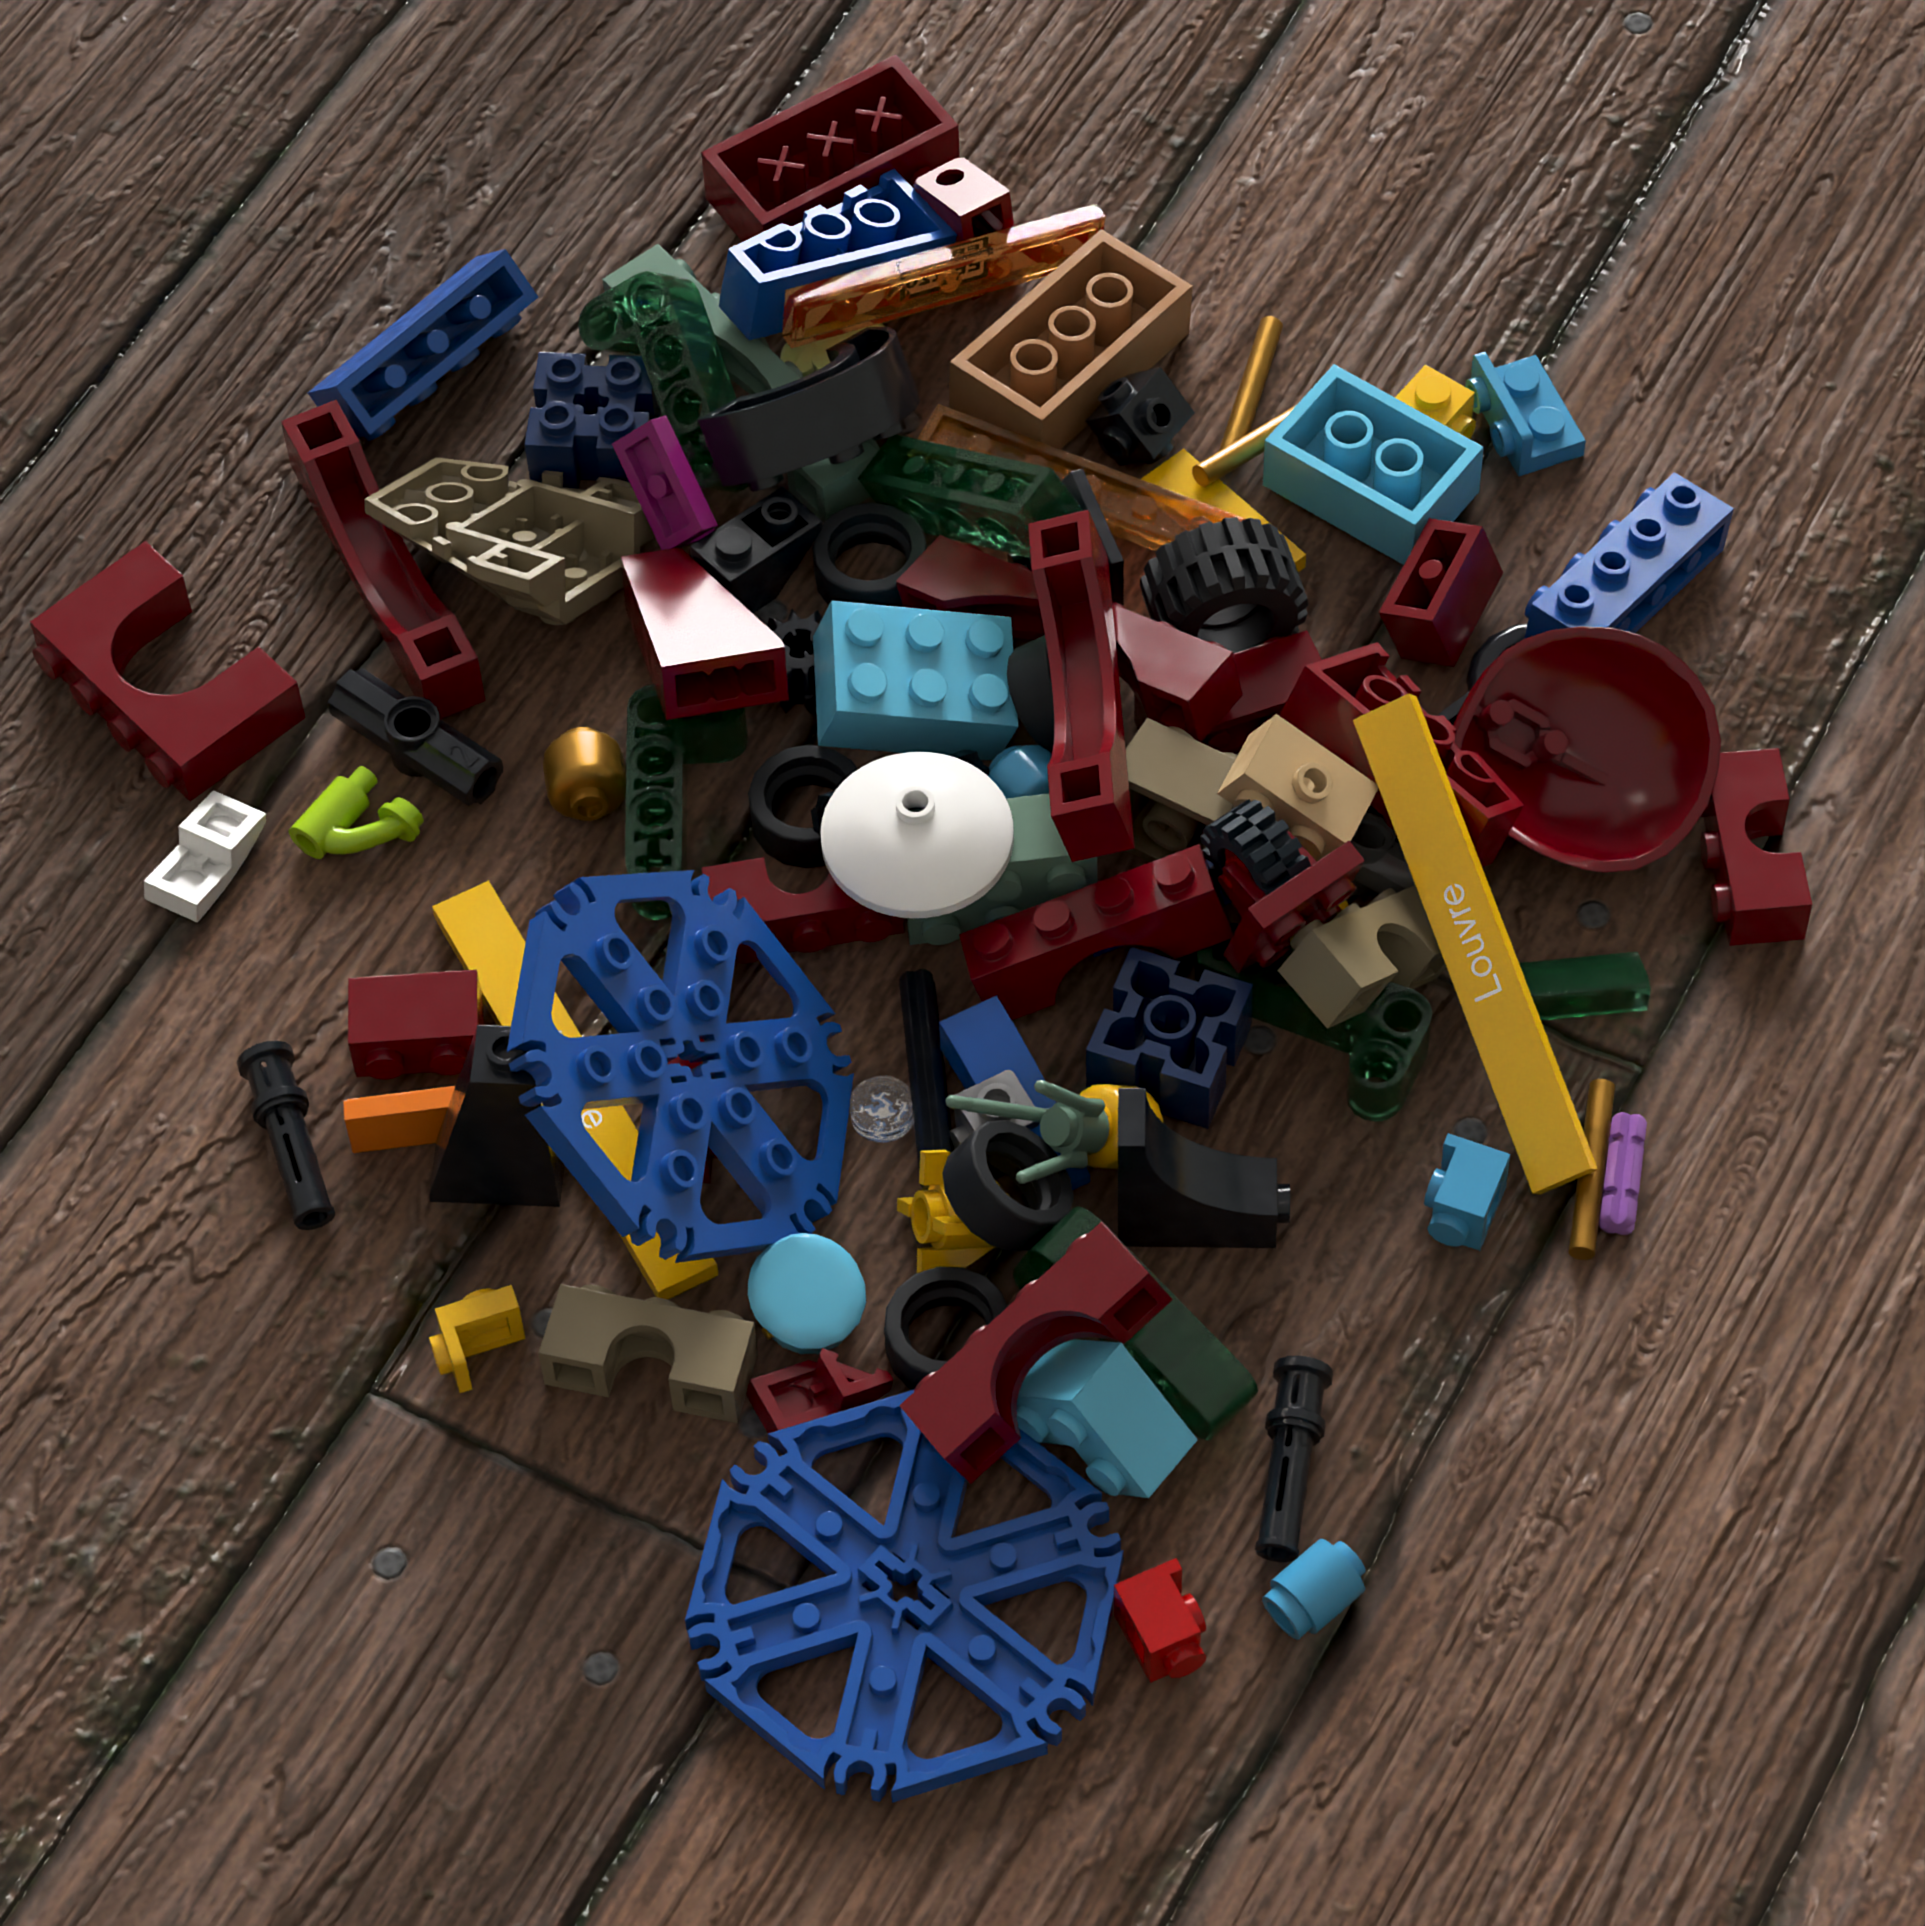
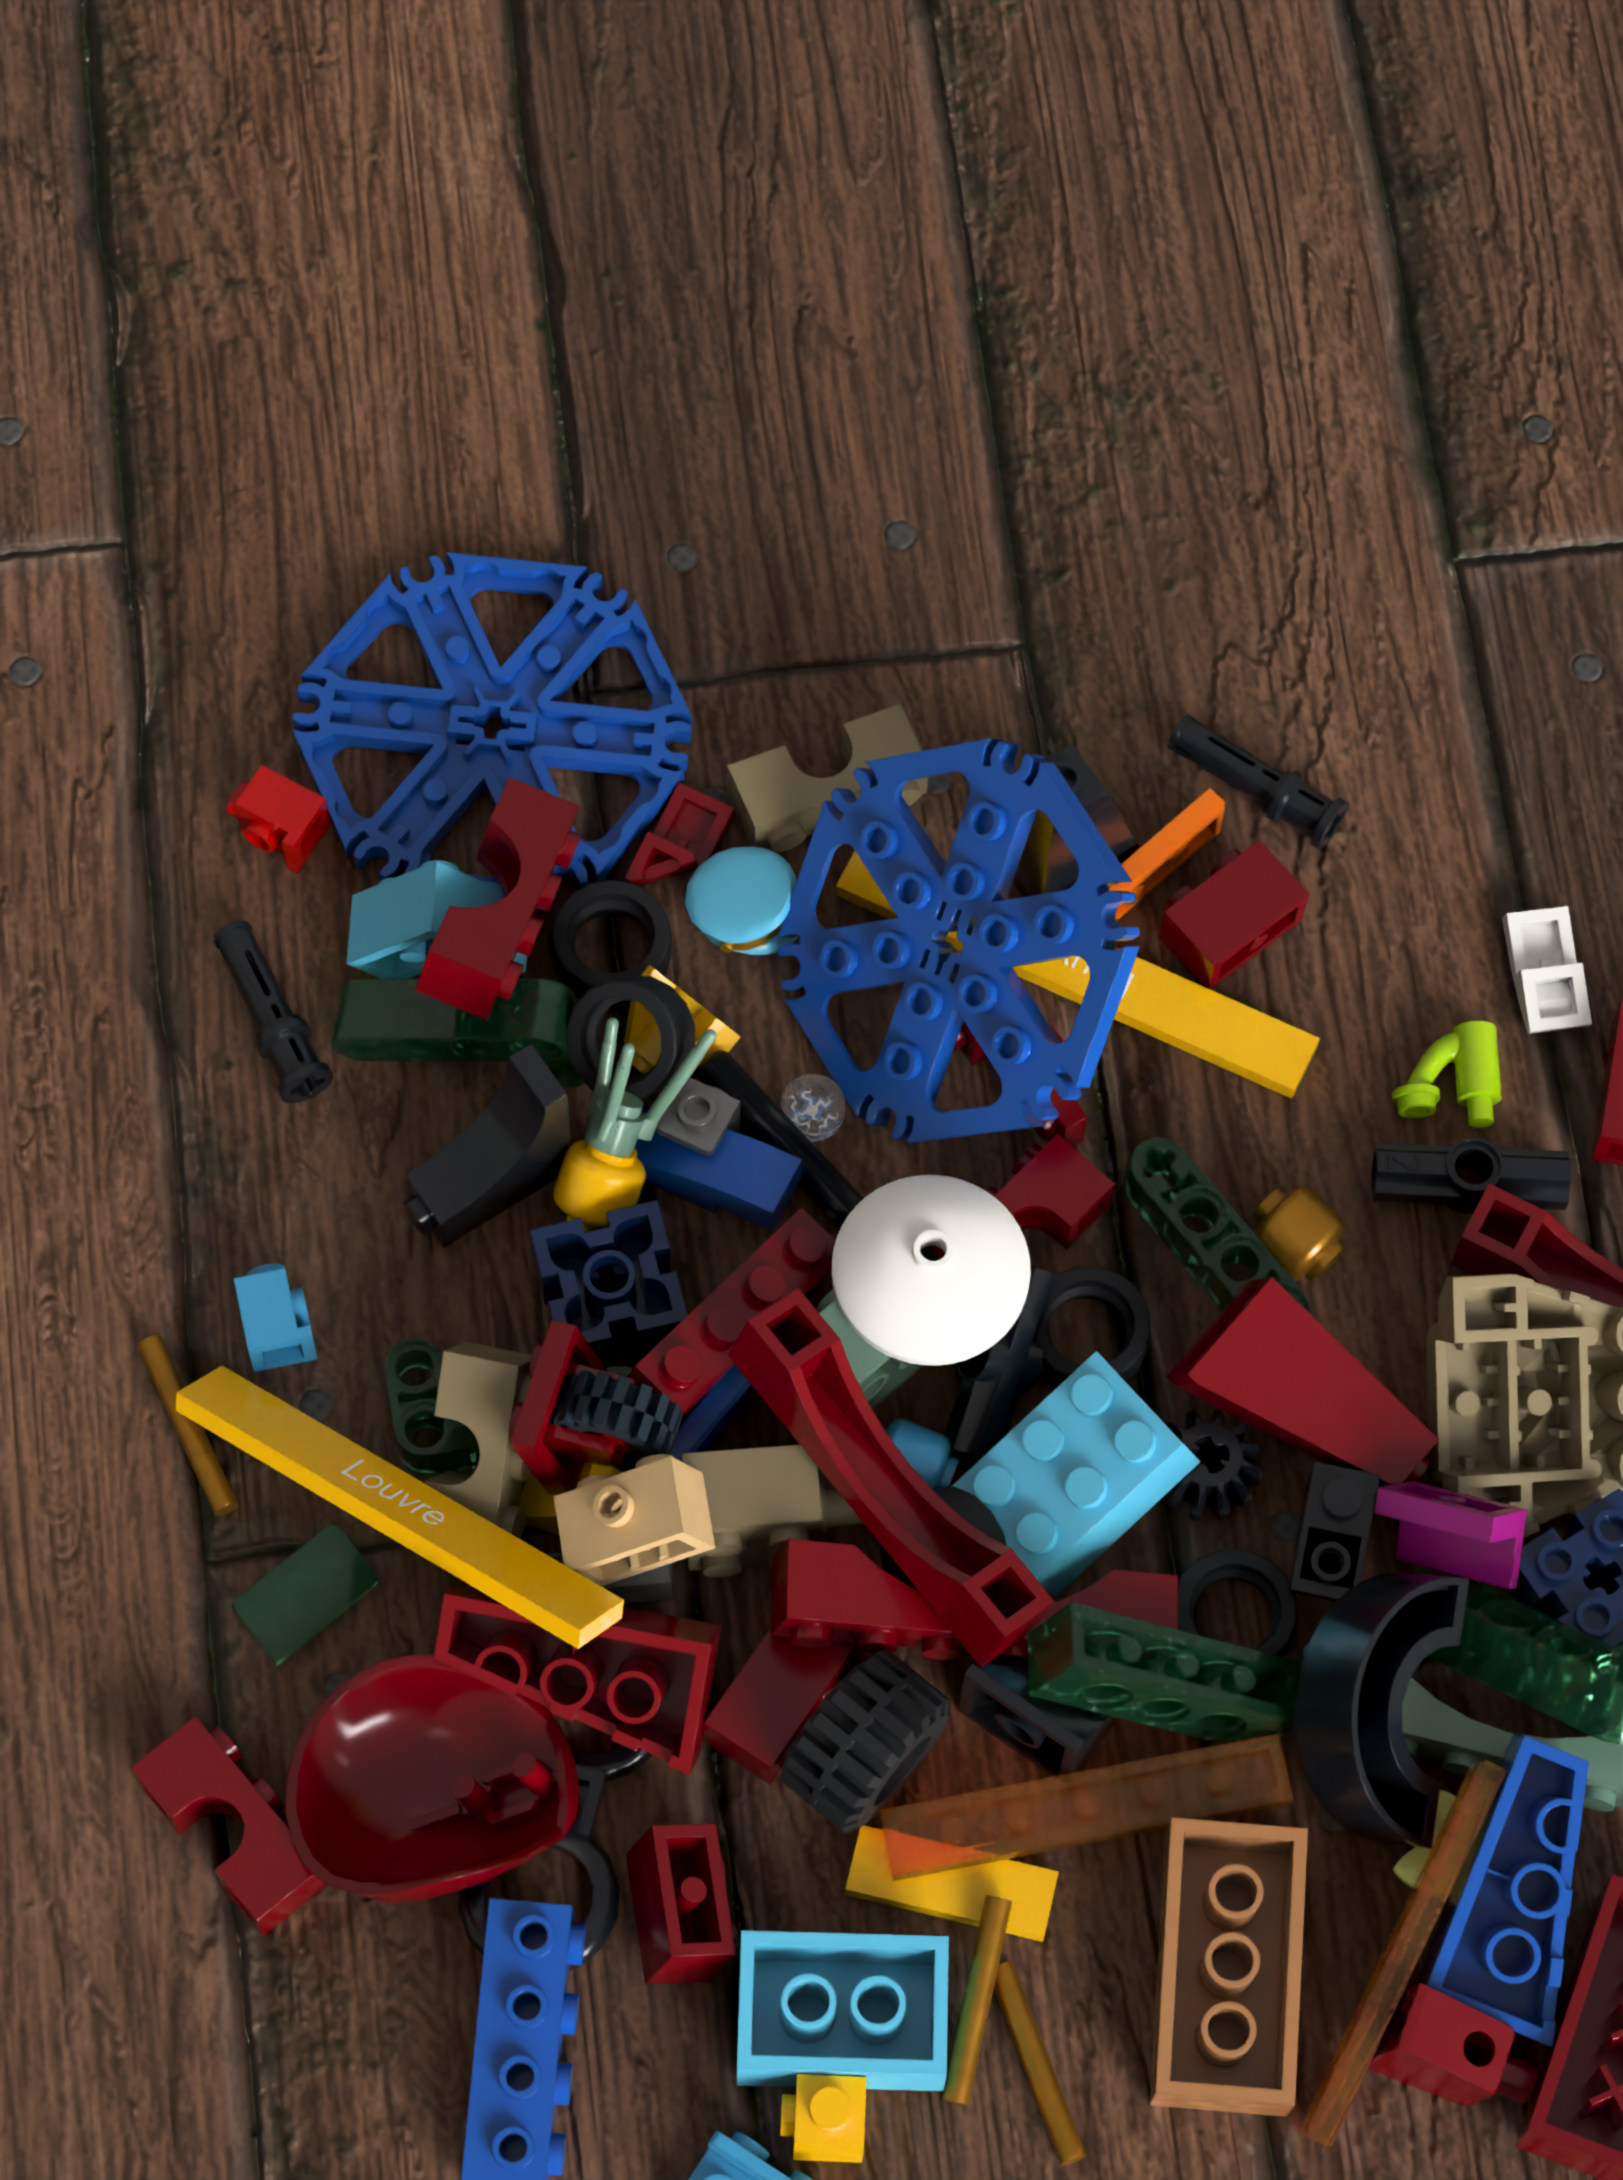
camera: 140 degrees right, 10 degrees up
yellow bracket [429,1285,526,1393] -> none
black brick [1085,367,1195,466] -> none
dark azure brick [1262,1539,1366,1640] -> none
medium lavender axle [1599,1112,1647,1235] -> none

